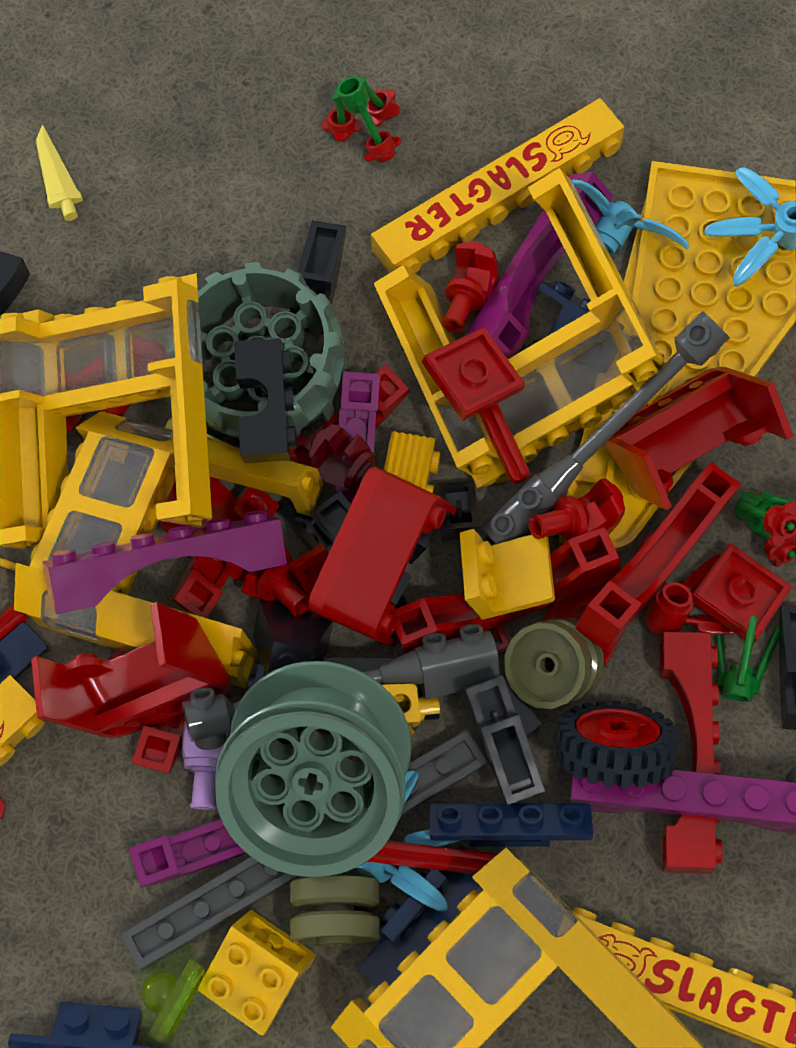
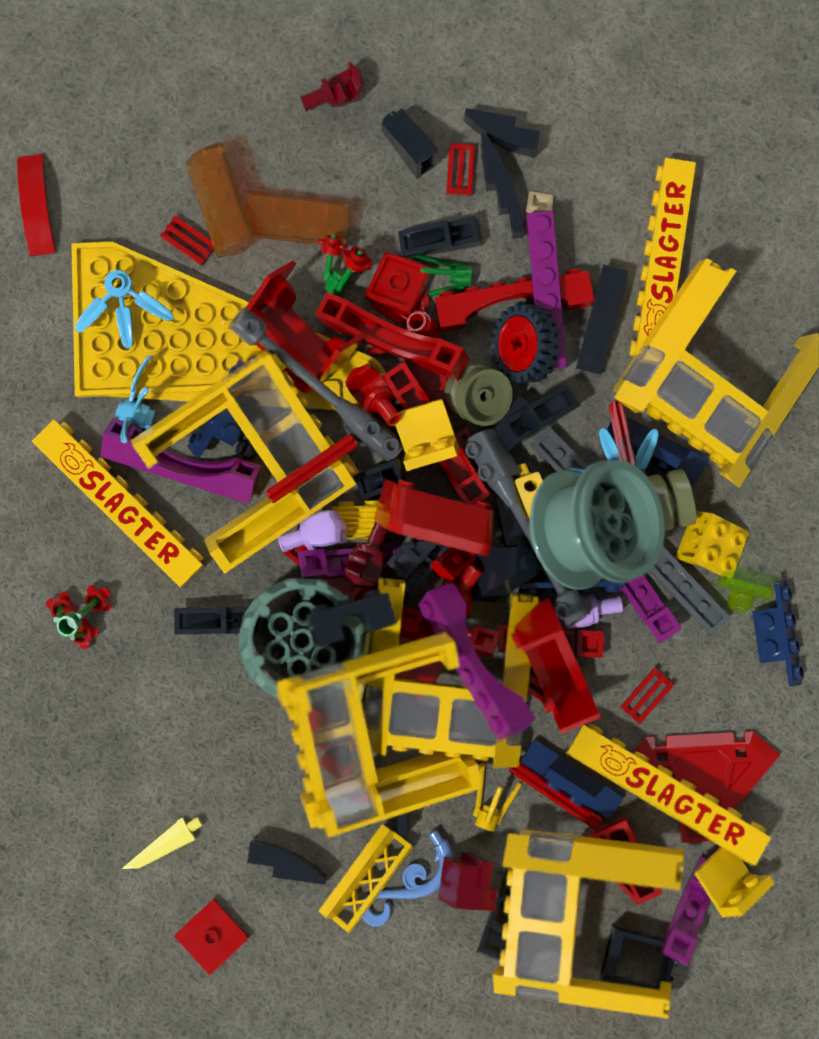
camera: 105 degrees left, 15 degrees up
red plate [421,327,526,421] -> none
dark blue bracket [430,803,593,847] -> none
red piece [442,242,500,333] -> none
none -> lavender piece [278,510,348,552]
none -> black slope [576,264,629,375]
none -> red tile [619,667,674,724]

